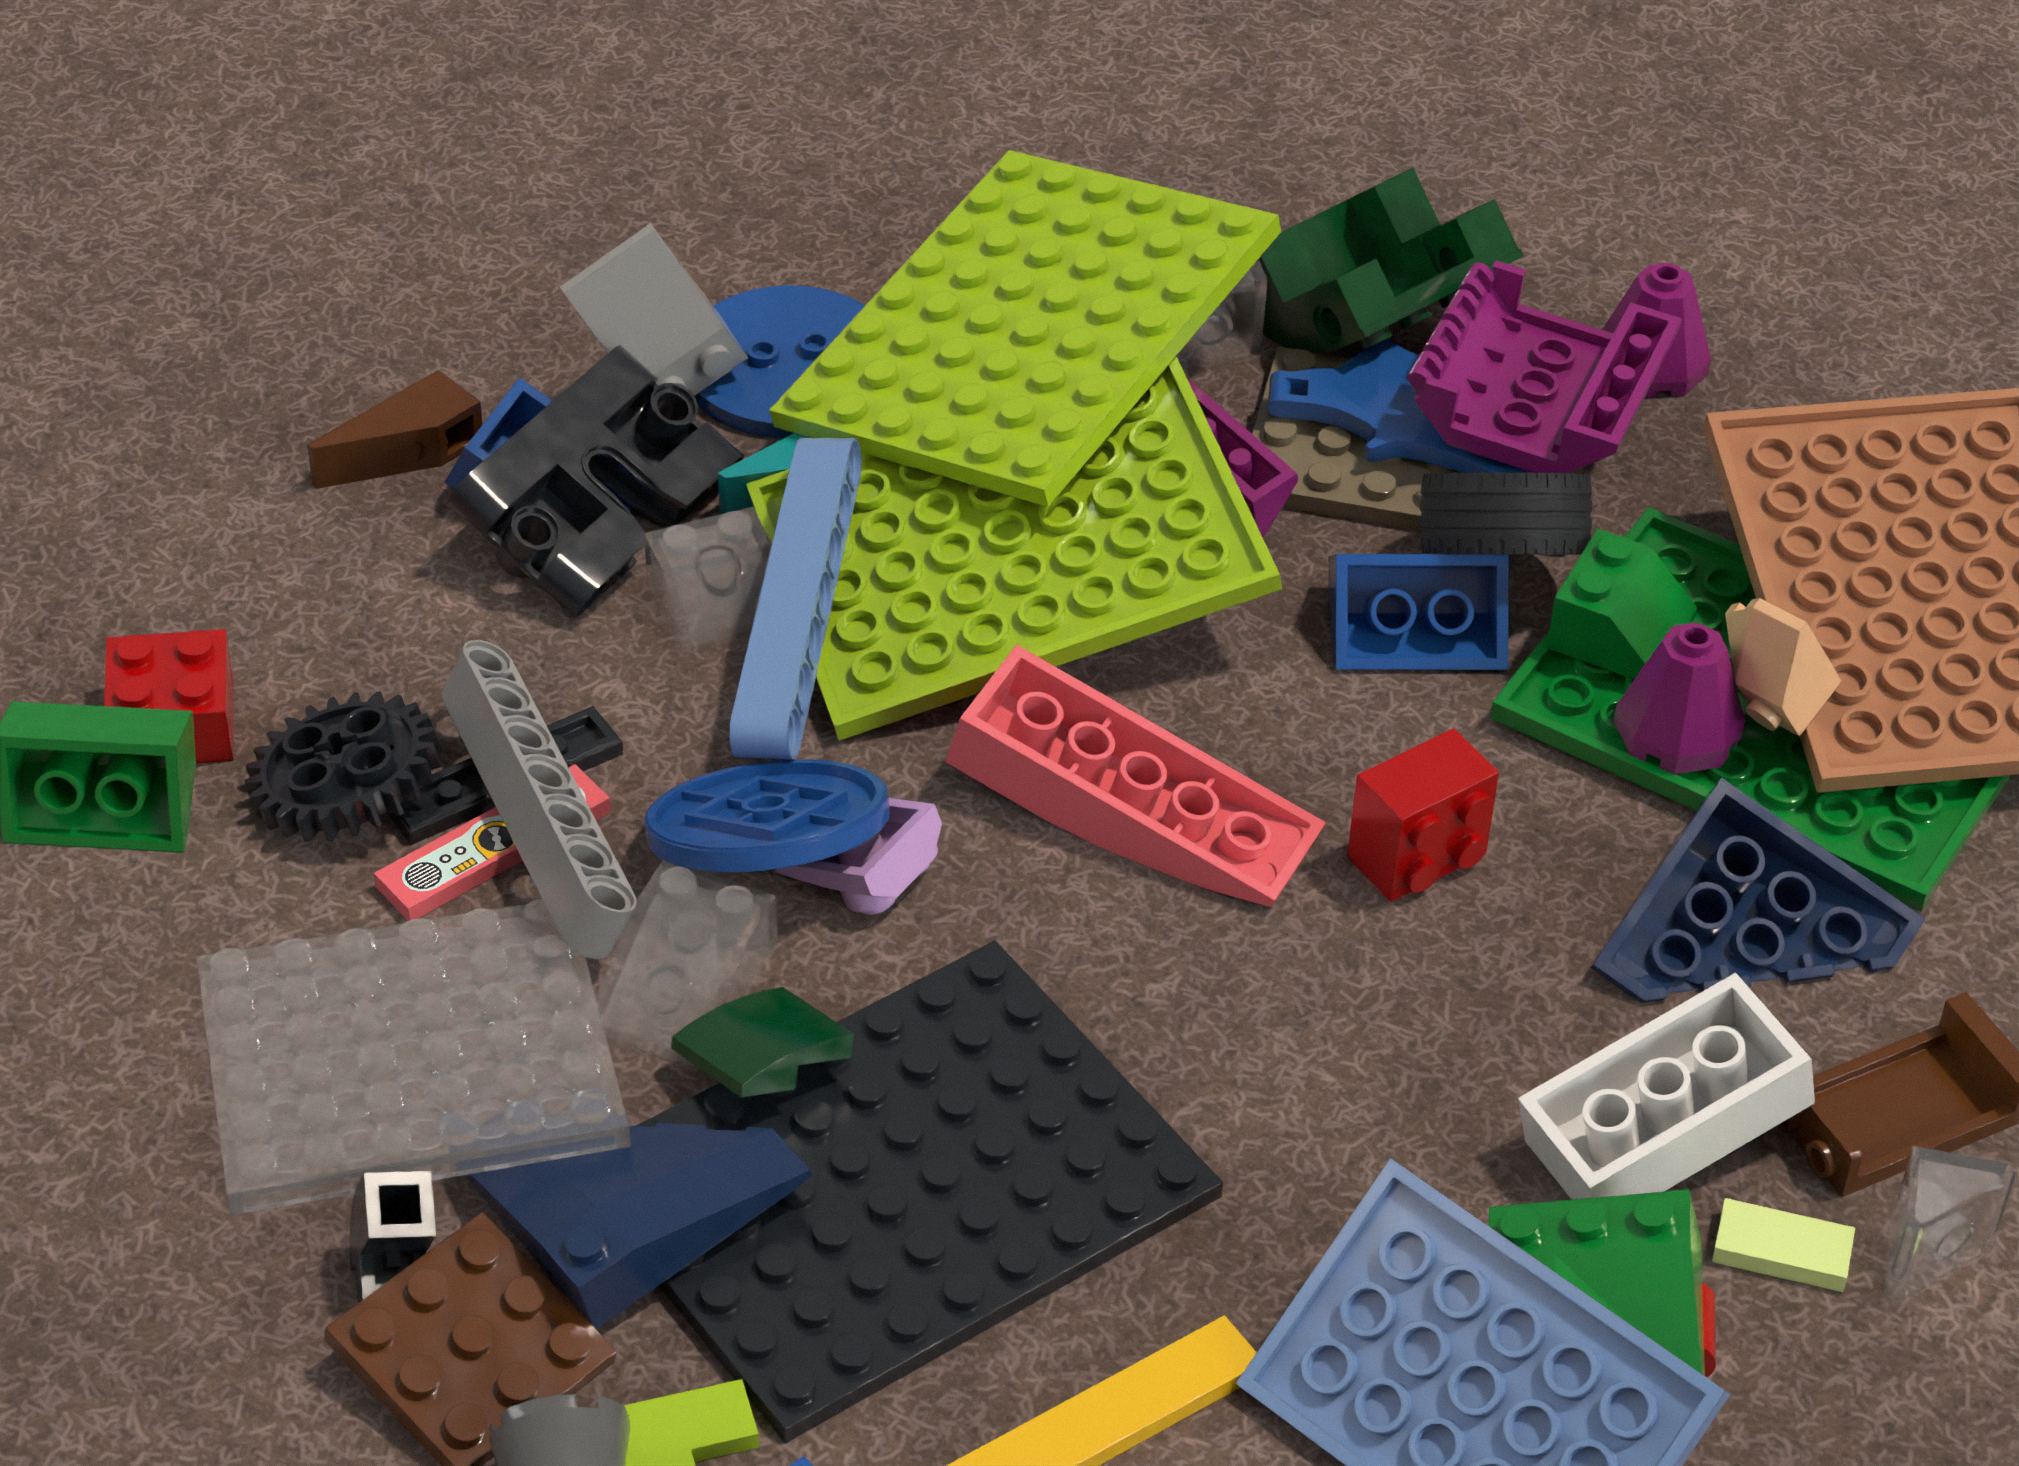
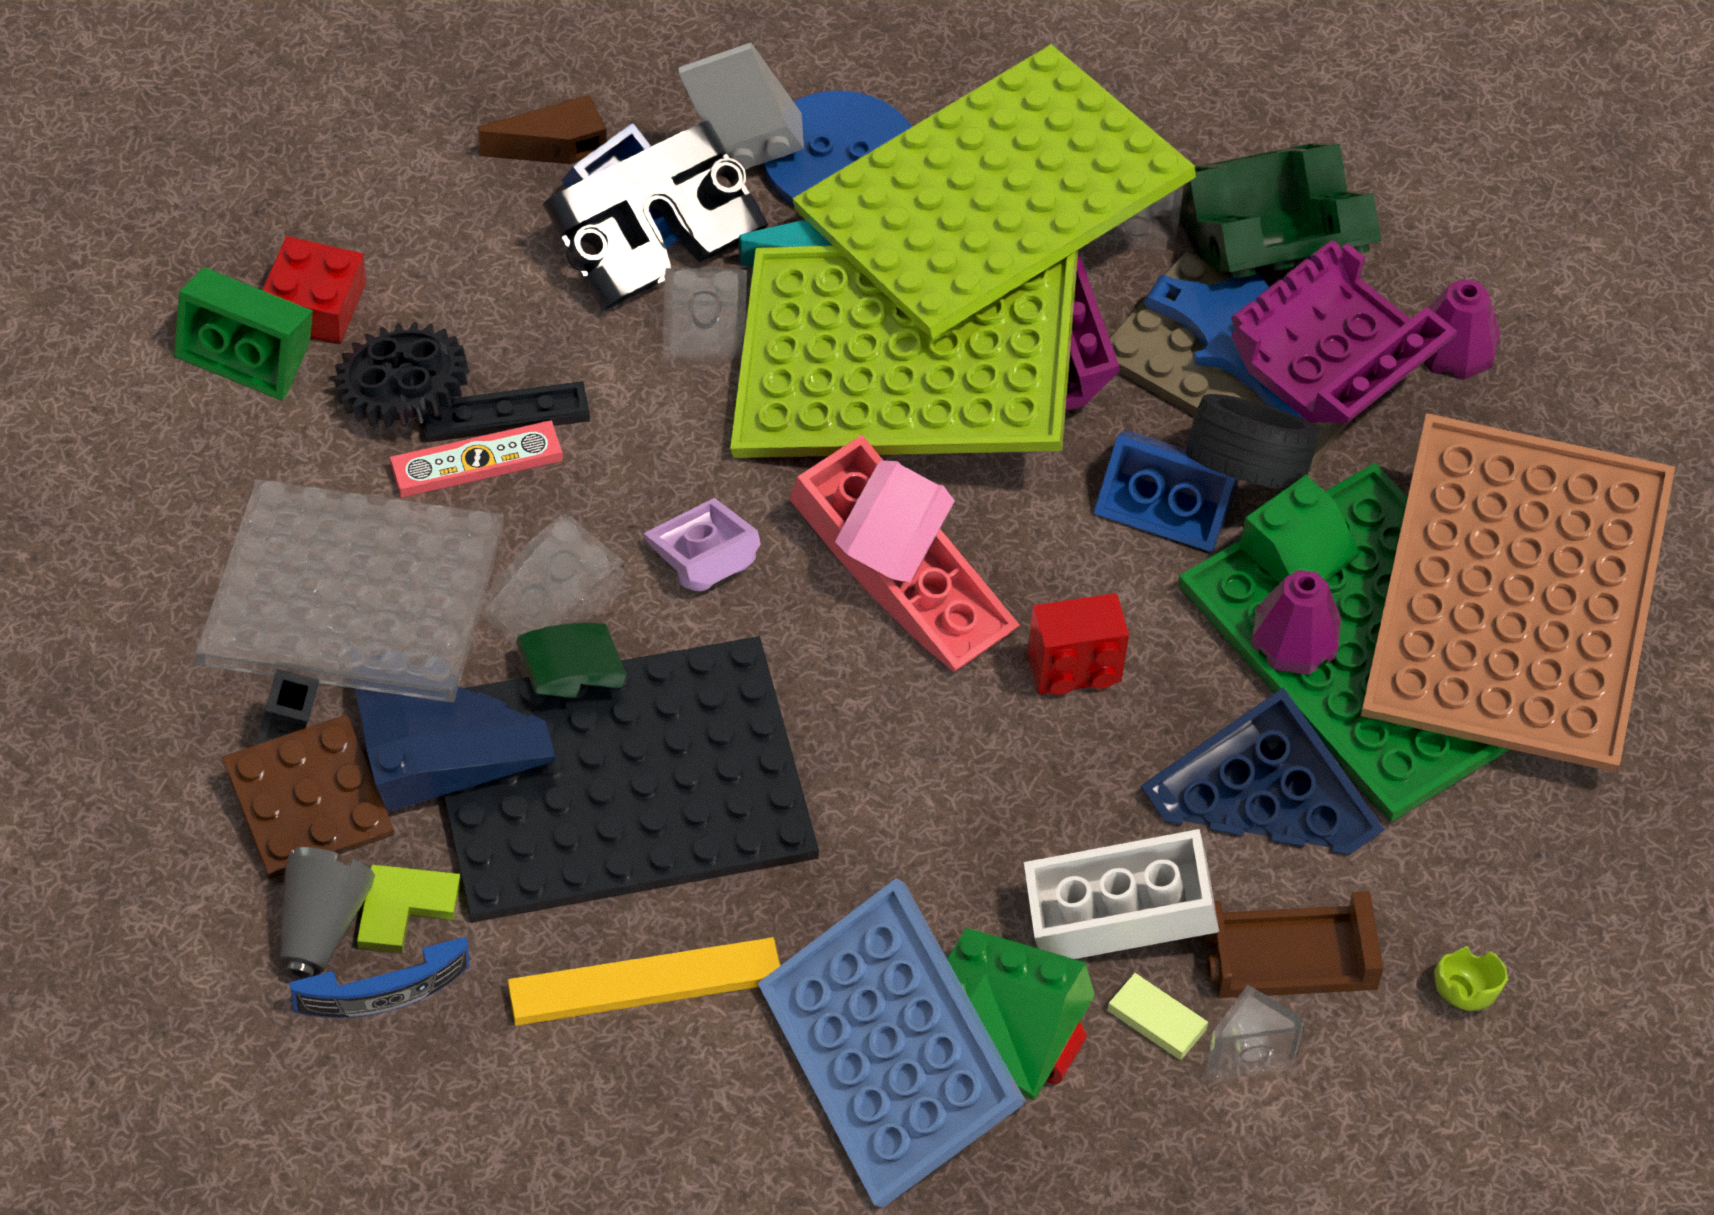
camera: 20 degrees right, 10 degrees up
light grey beam [441,640,637,959] -> none
blue plate [644,759,890,872] -> none
medium blue beam [730,438,861,759] -> none
light nougat slope [1725,598,1842,736] -> none
none -> bright pink slope [835,460,954,582]

